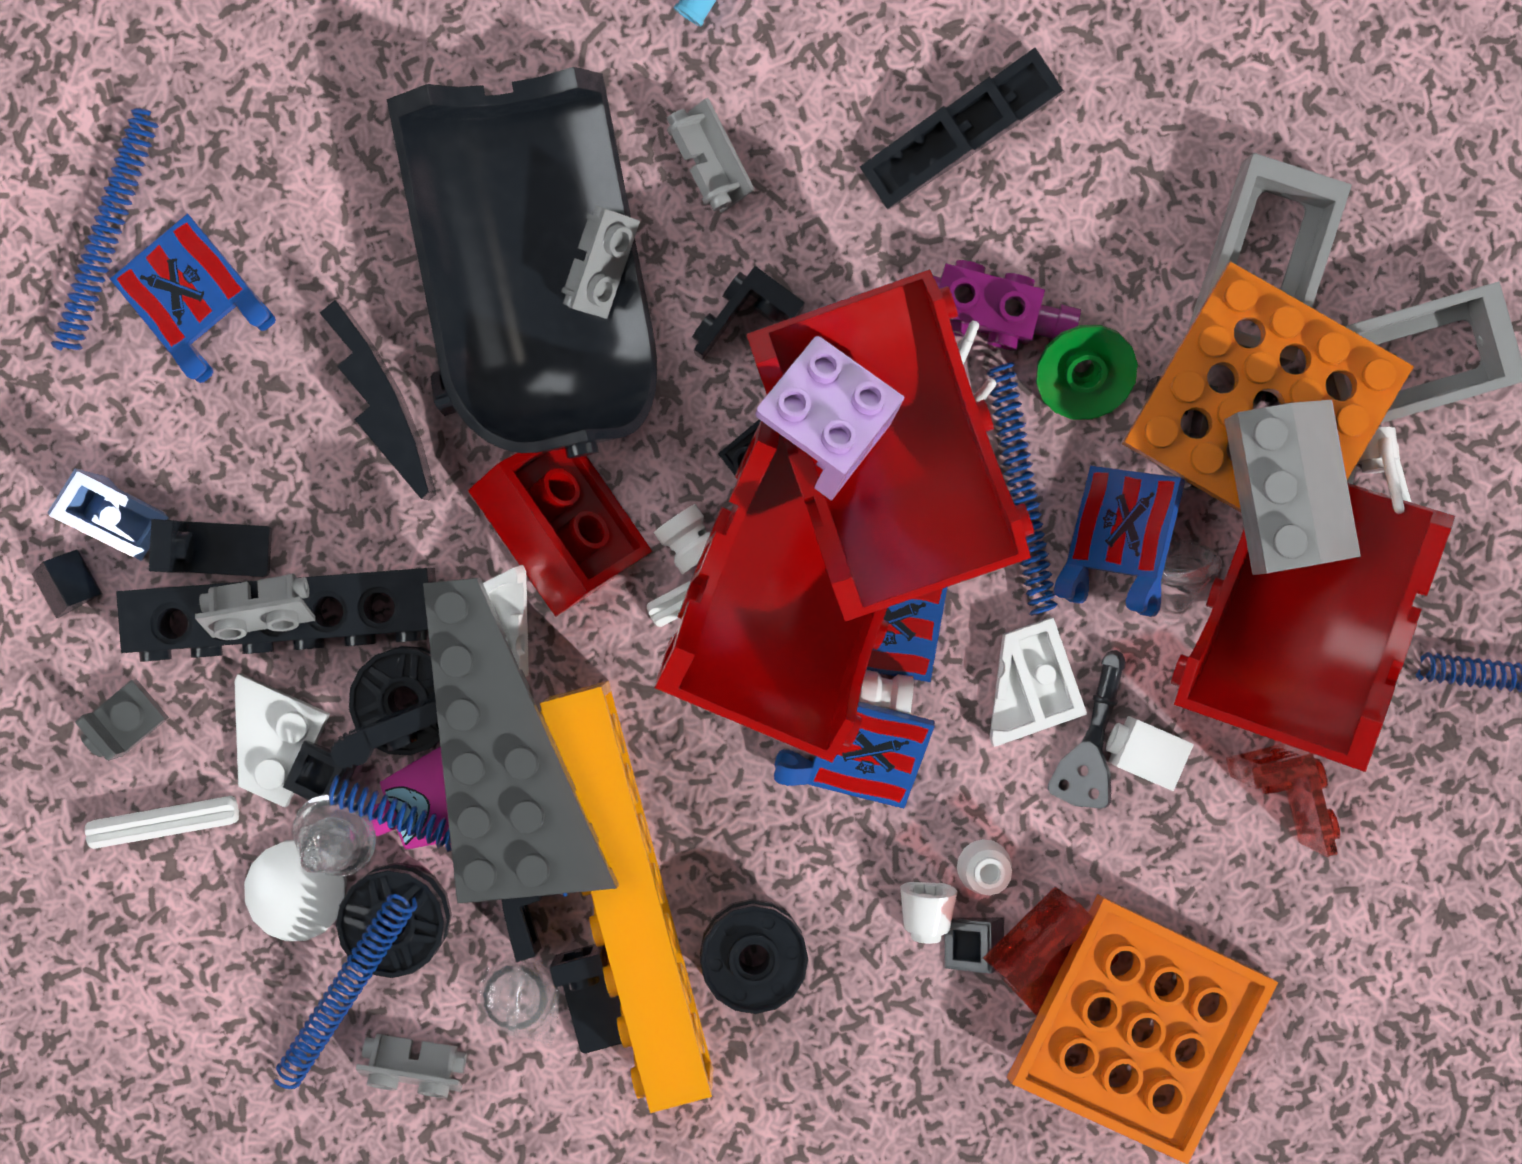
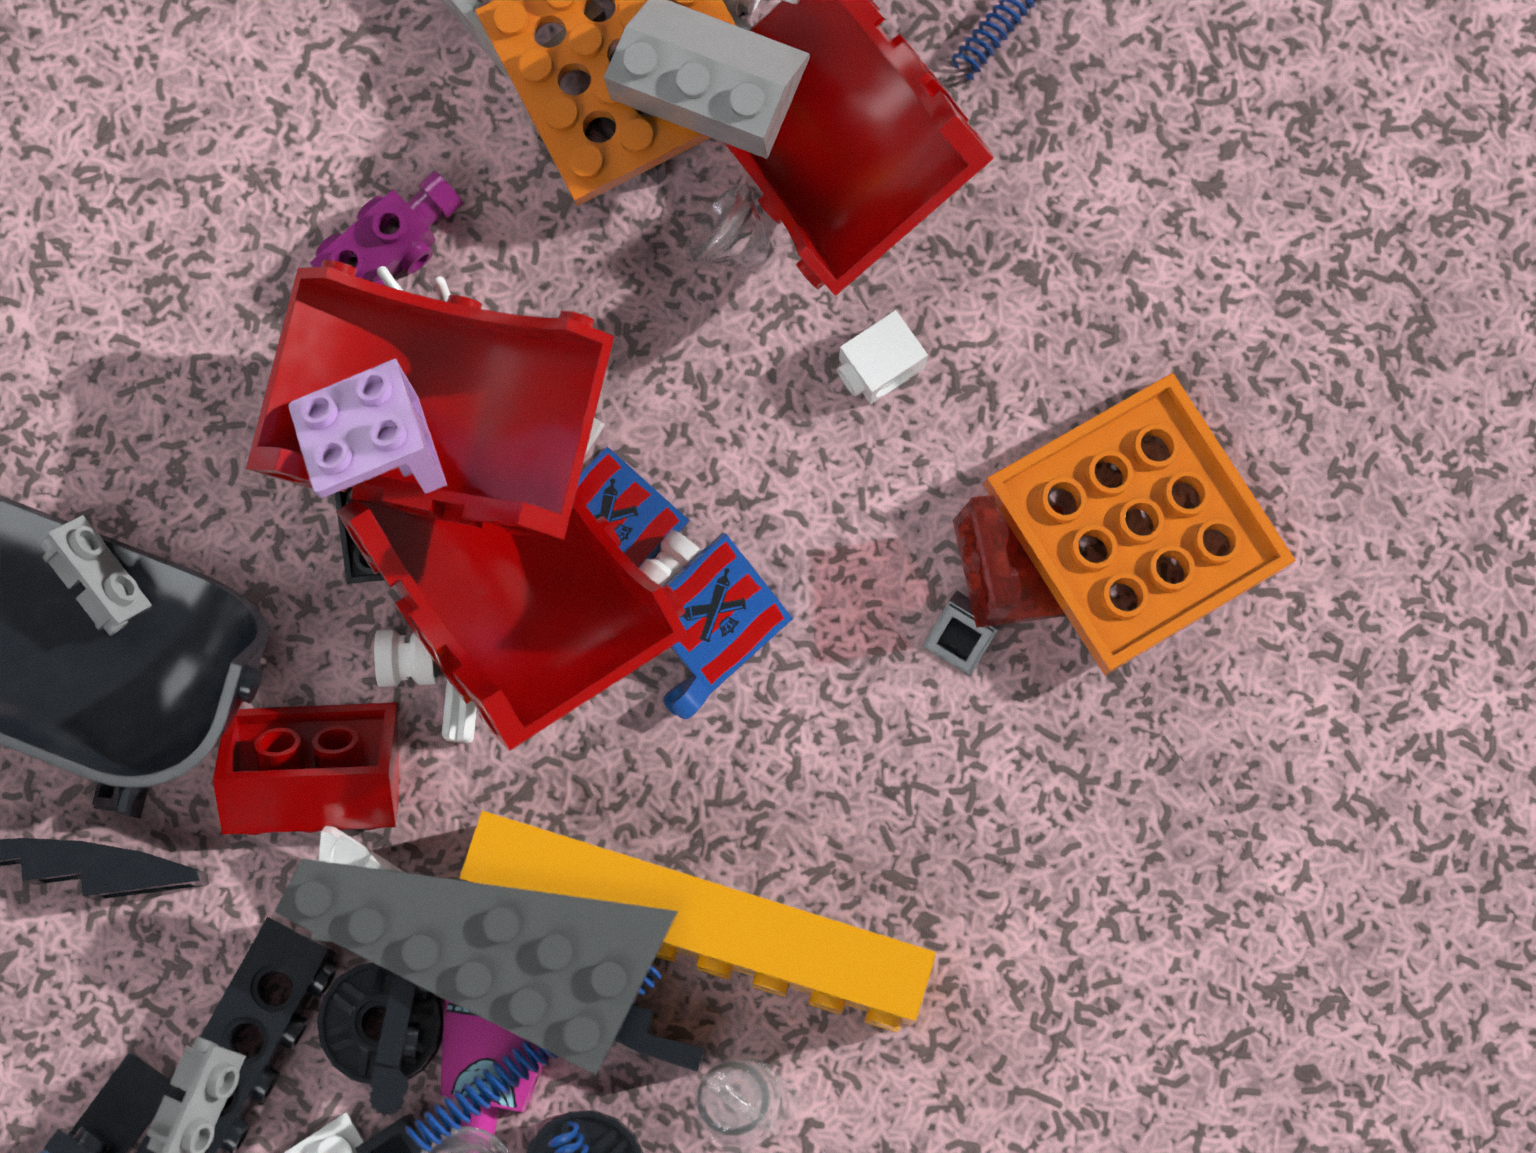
camera: 55 degrees left, 10 degrees down
black bracket [549,944,622,1054] -> none
light grey hinge [667,98,755,213] -> none
black bracket [692,266,805,360] -> none
black wheel [700,899,808,1014] -> none
black slope [860,47,1065,209] -> none
white hat [900,882,957,944] -> none
white hat [957,839,1012,896] -> none
blue piece [986,362,1058,616] -> none
white wing [989,617,1087,747] -> none
green dish [1035,325,1138,420] -> none
piece [1048,650,1126,809] -> none
blue flag [1054,466,1185,617] -> none
clear red bracket [1226,743,1341,857] -> none

